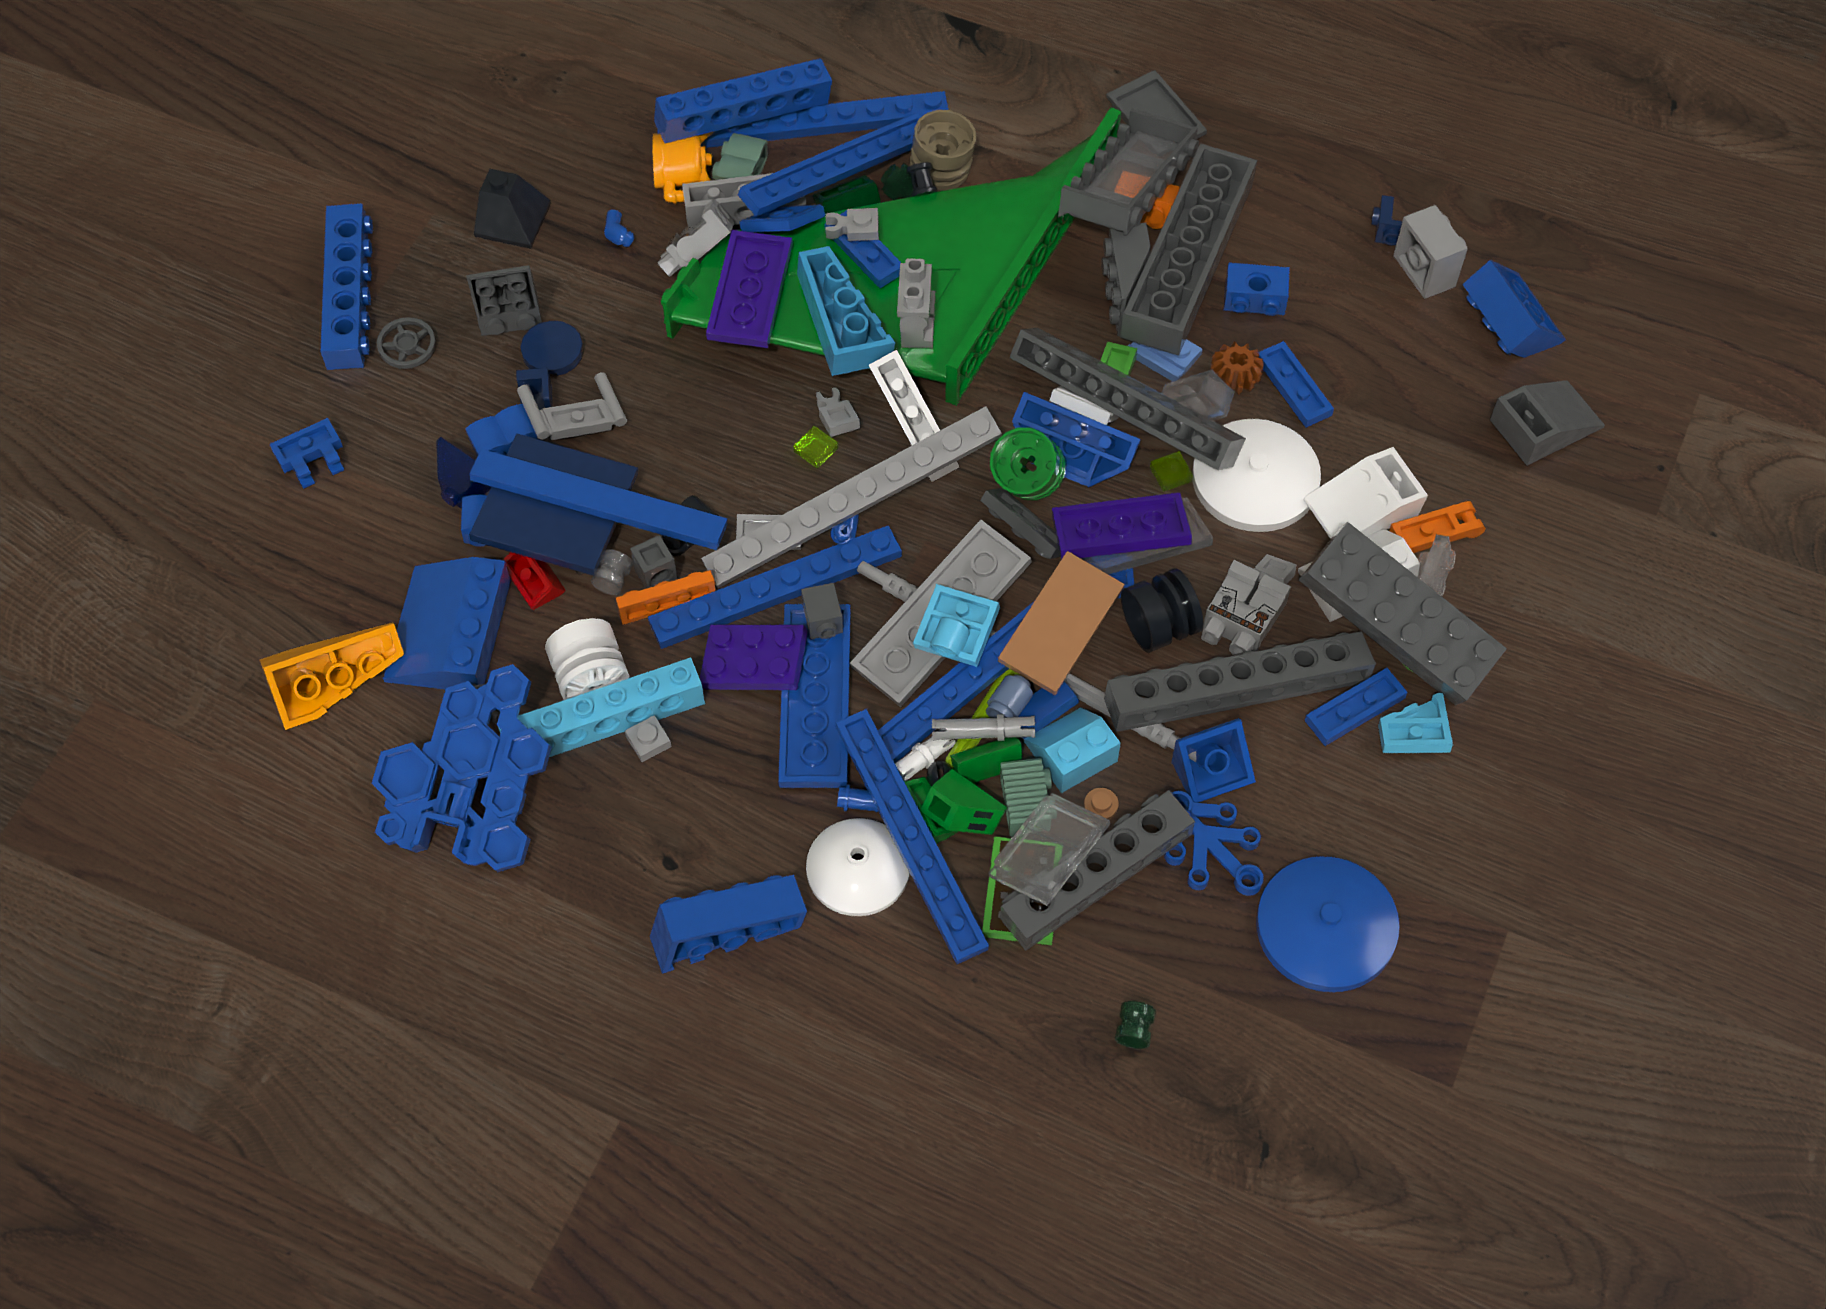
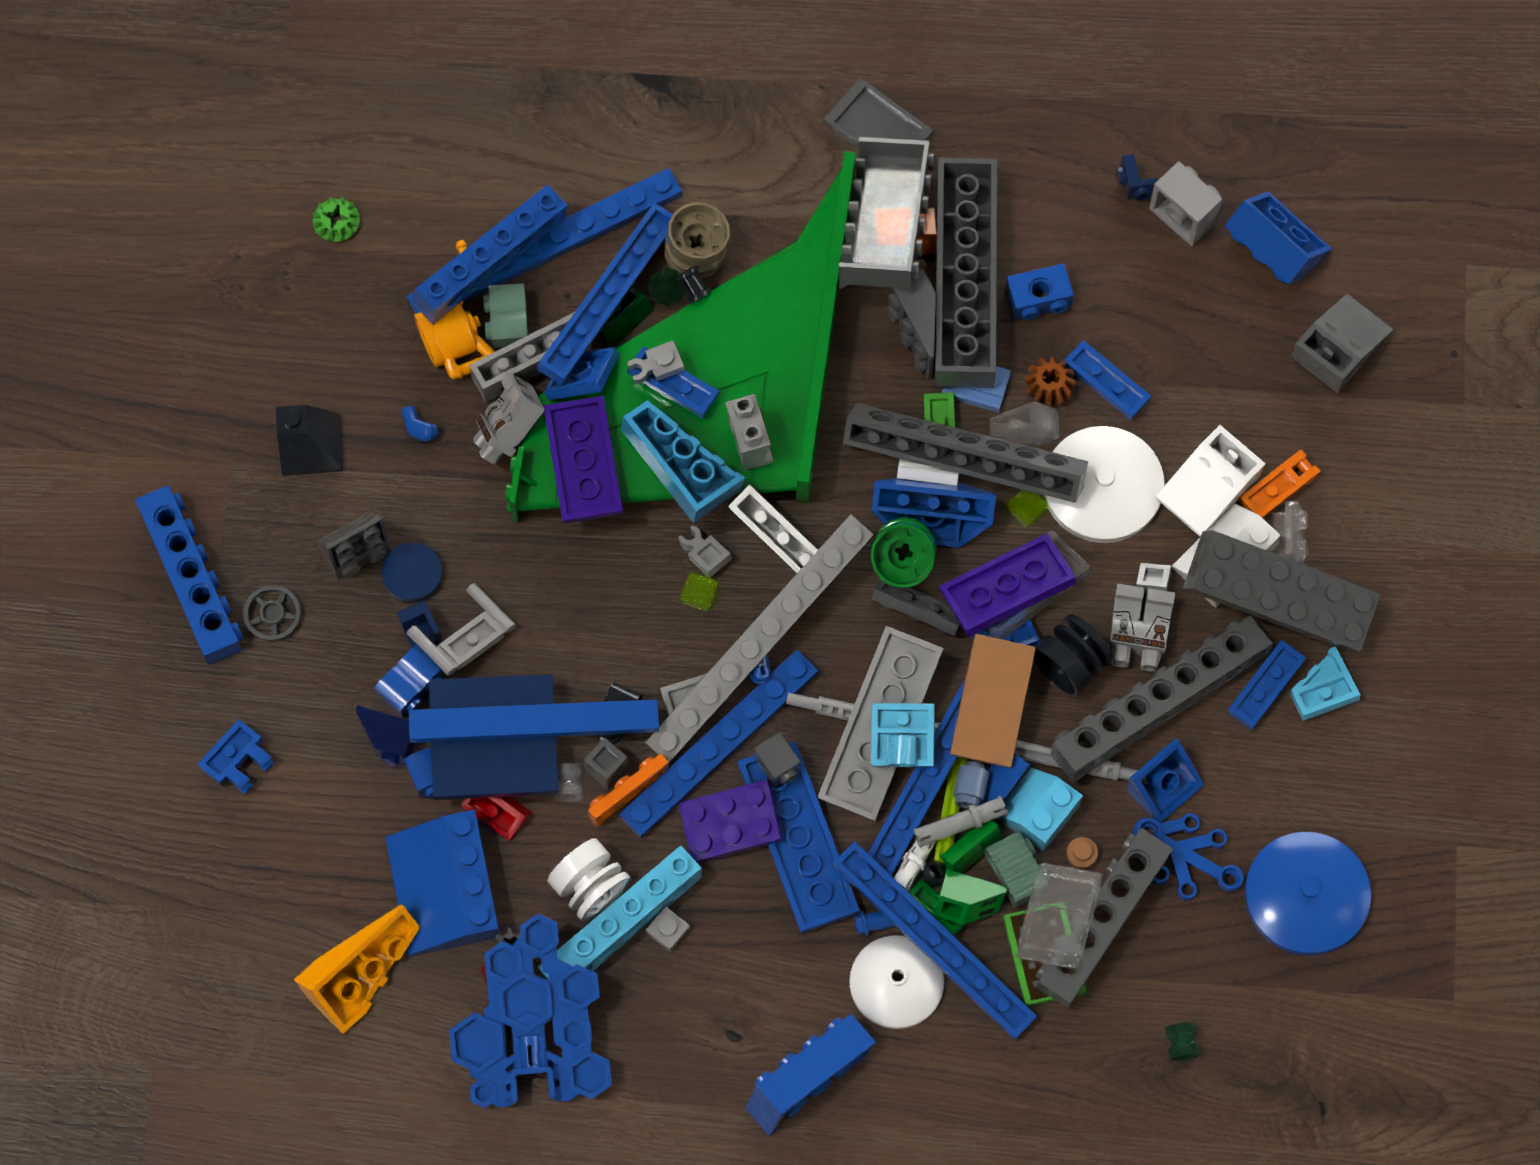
camera: 20 degrees left, 10 degrees up
none -> bright green gear [313,197,360,242]

